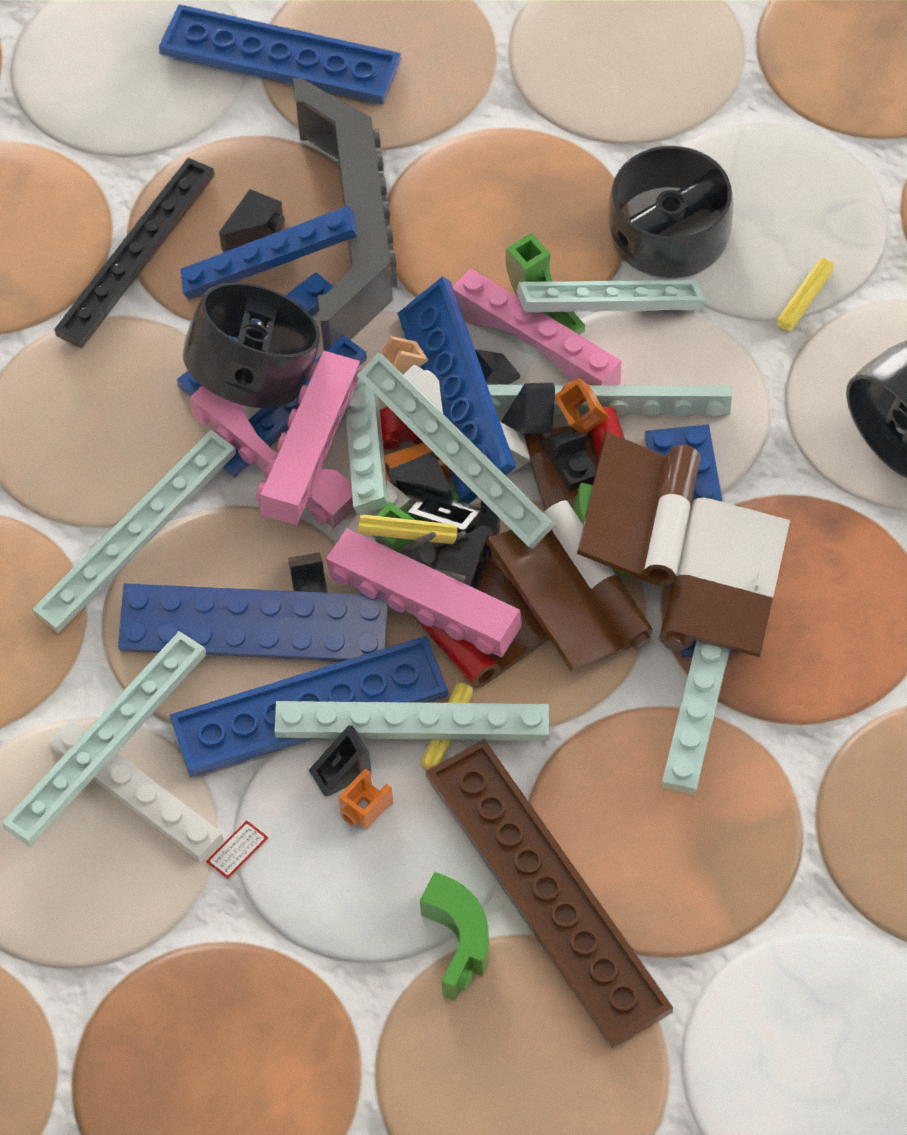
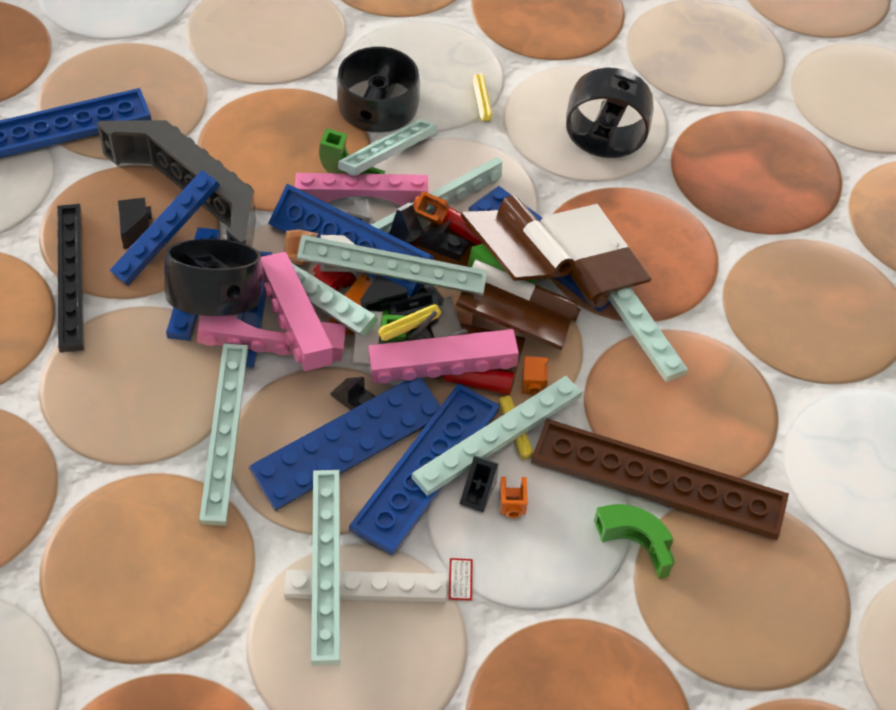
camera: 45 degrees left, 5 degrees down
none -> orange window [522,356,549,396]

